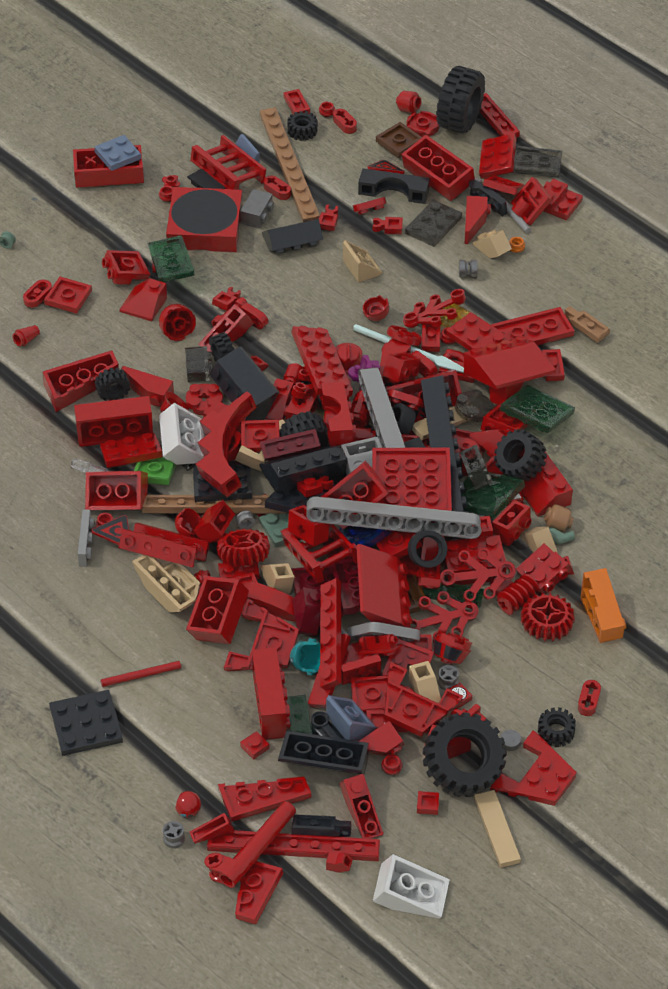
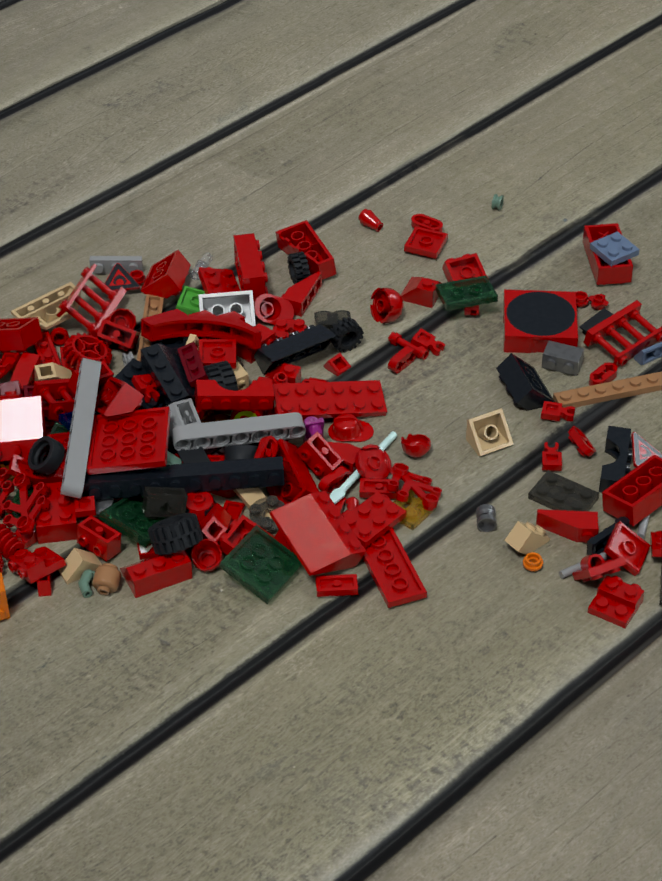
camera: 90 degrees right, 5 degrees down
red slope [198,304,255,355] -> none
medium nougat hinge [565,306,610,343] -> none

